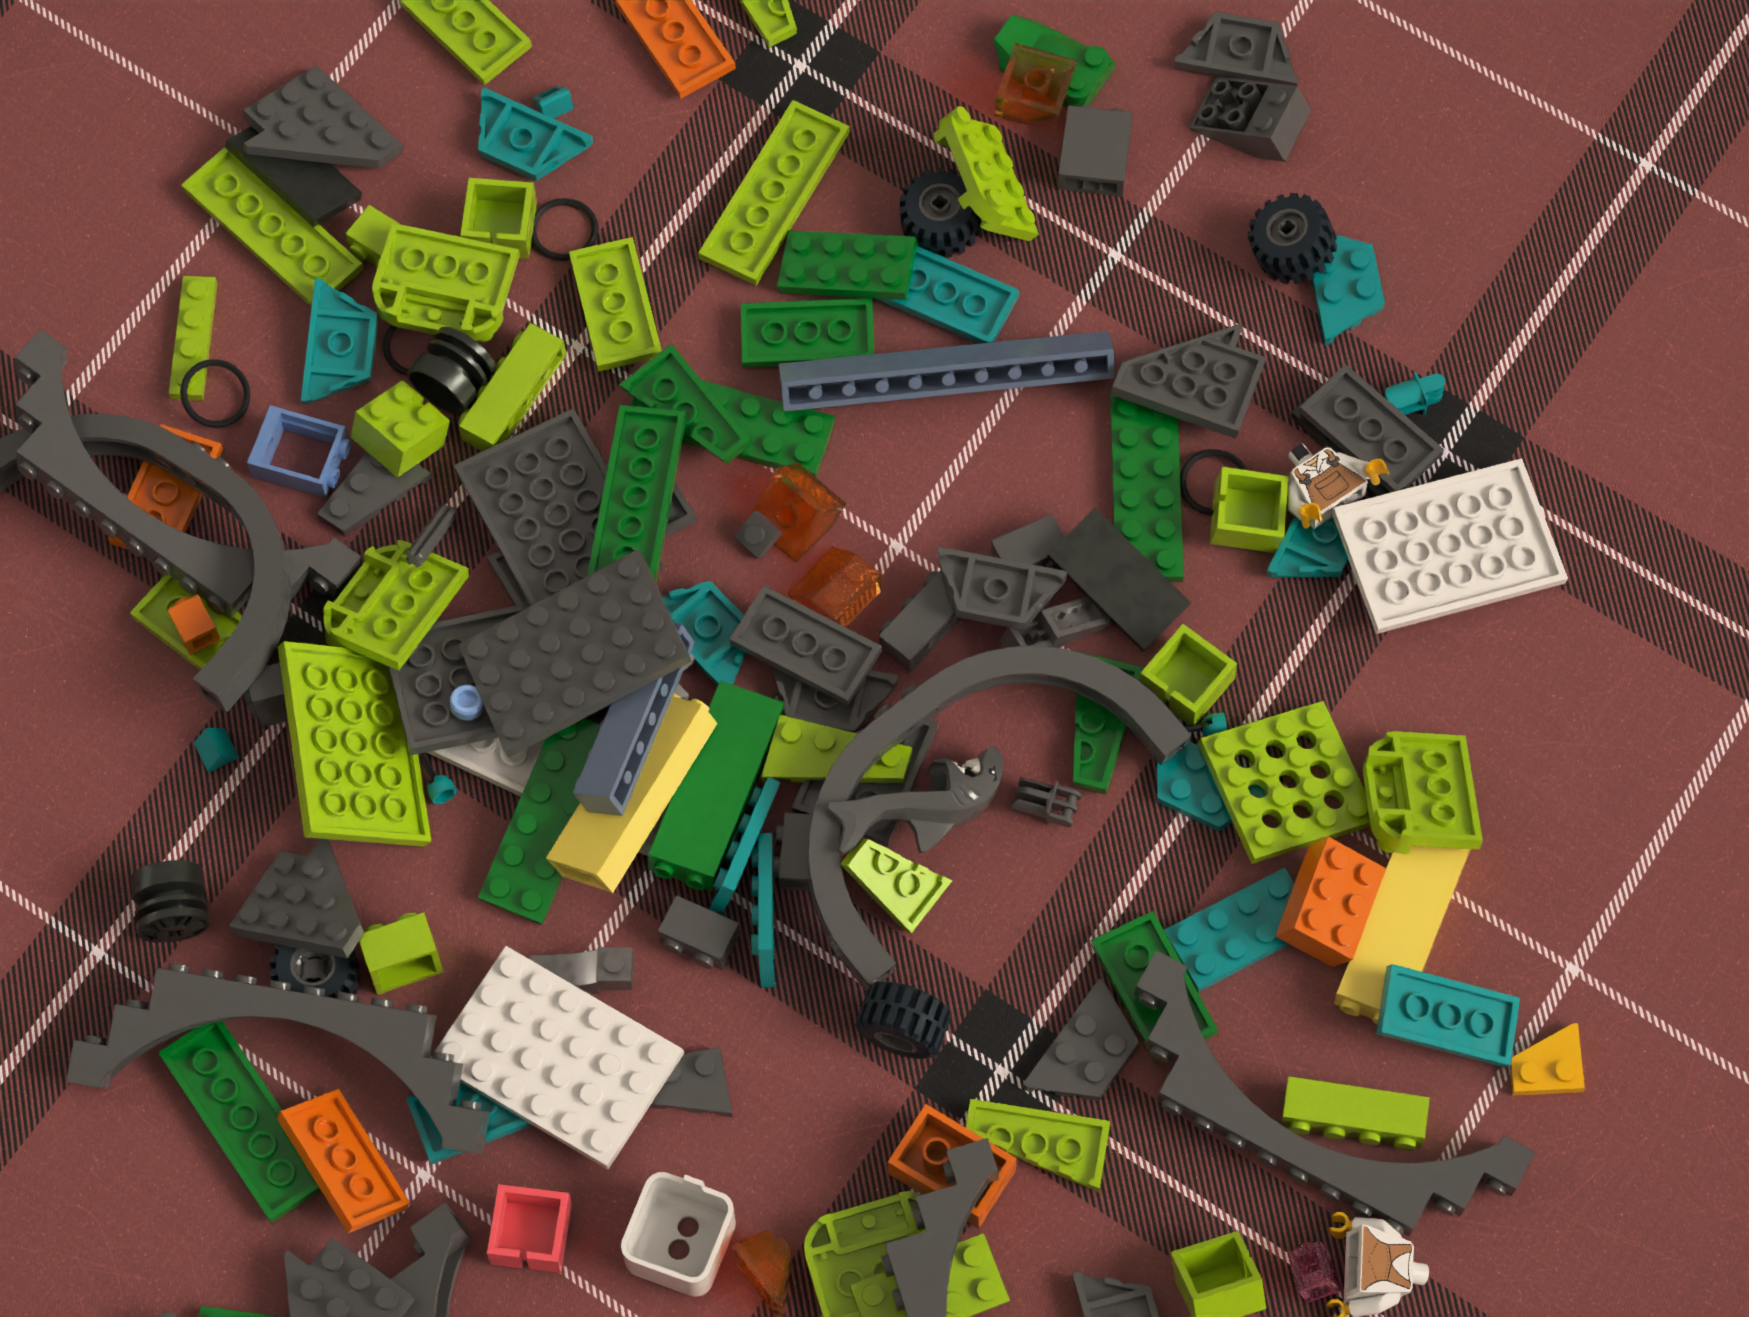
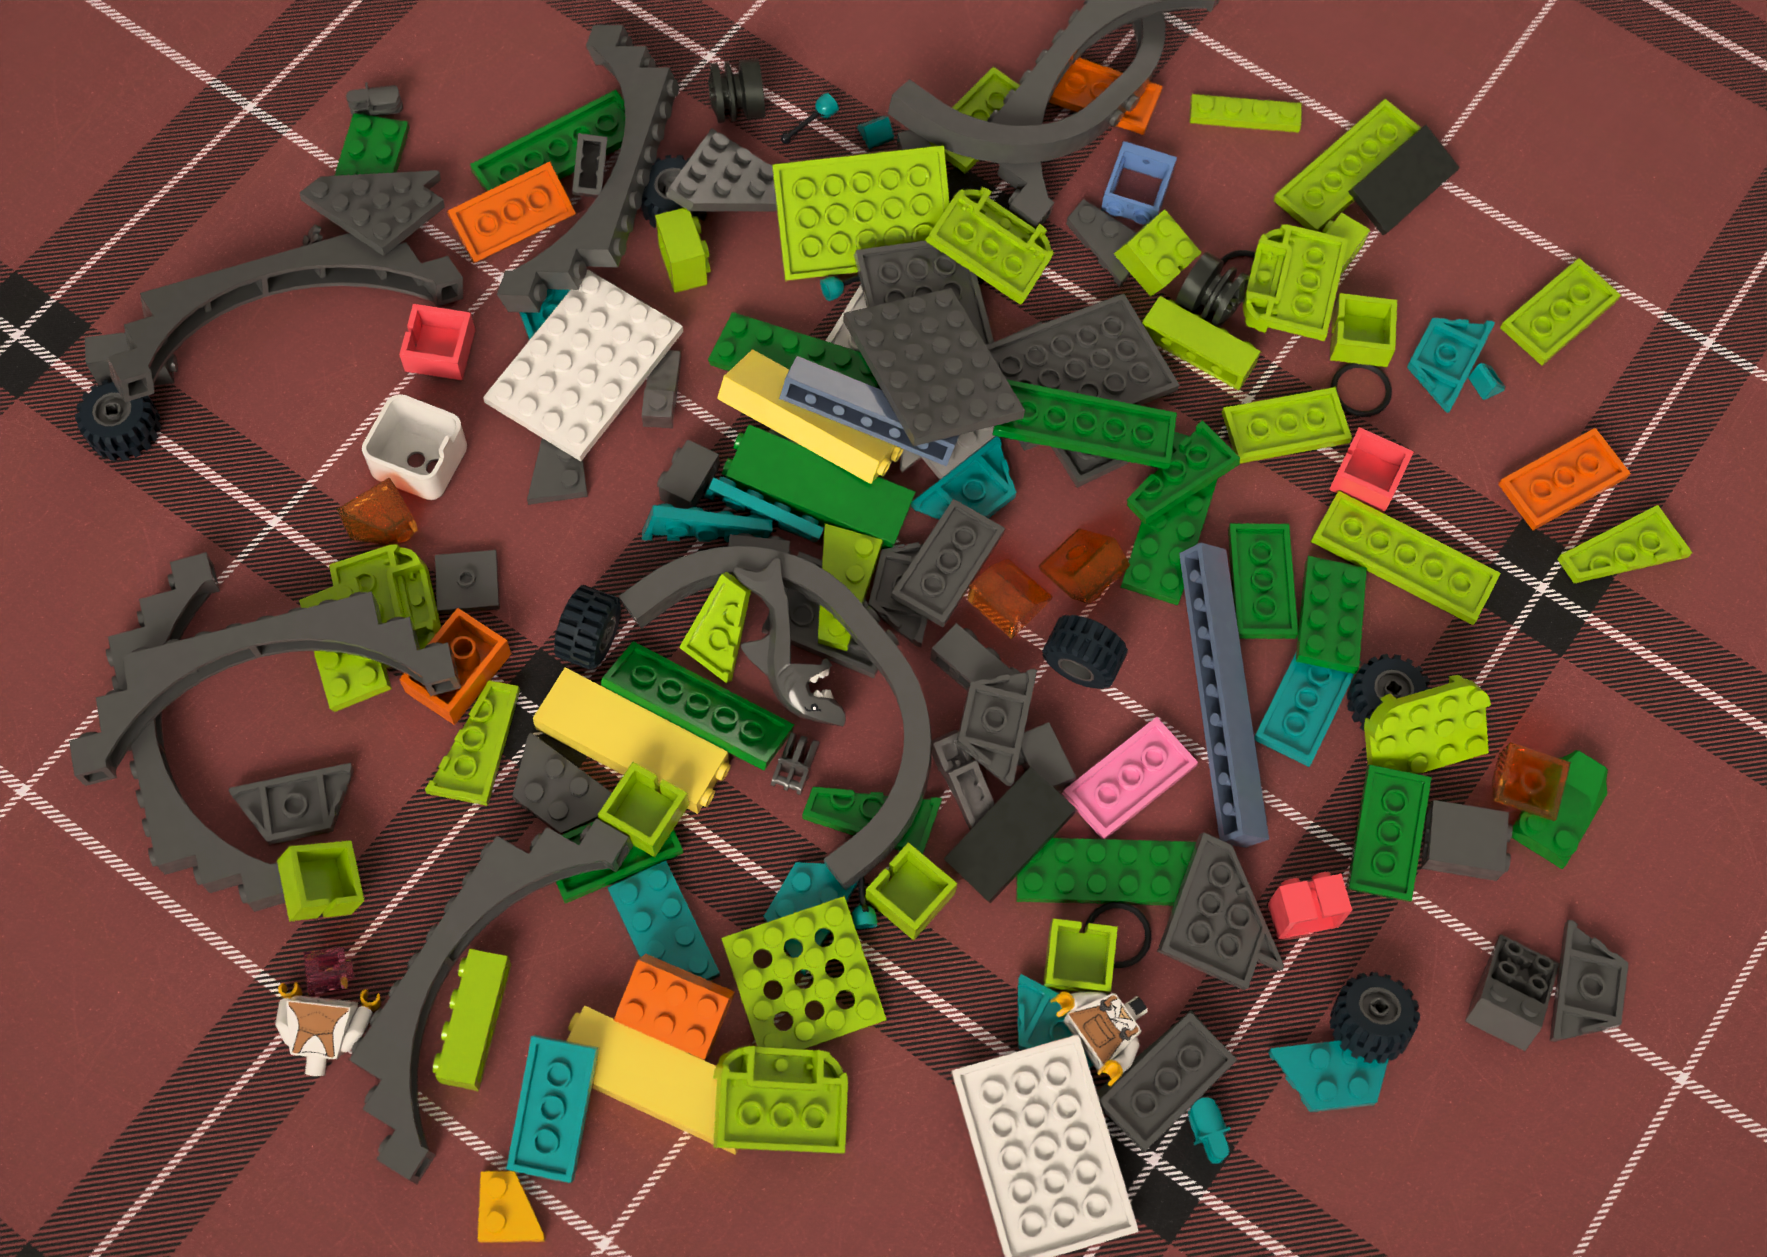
camera: 85 degrees right, 0 degrees up
orange brick [167,595,220,655] -> none
black tyre [180,359,250,428] -> none
dark grey wing [243,65,403,169] -> none
teal wing [301,278,379,405] -> none
dark grey axle [406,504,456,567] -> none
light blue tile [450,685,485,721] -> none
dark grey plate [734,511,783,558] -> none
none -> dark grey plate [435,550,500,615]
none -> light yellow brick [532,667,731,814]
none -> dark grey brick [572,133,607,198]
none -> lime piece [598,762,689,857]
none -> green plate [601,641,795,771]
none -> hinge [780,93,839,144]
none -> black wheel [1042,615,1128,689]
none -> bright pink plate [1062,717,1198,839]
none -> coral piece [1268,872,1353,940]
none -> coral piece [1329,427,1414,513]
none -> green plate [1347,765,1432,902]

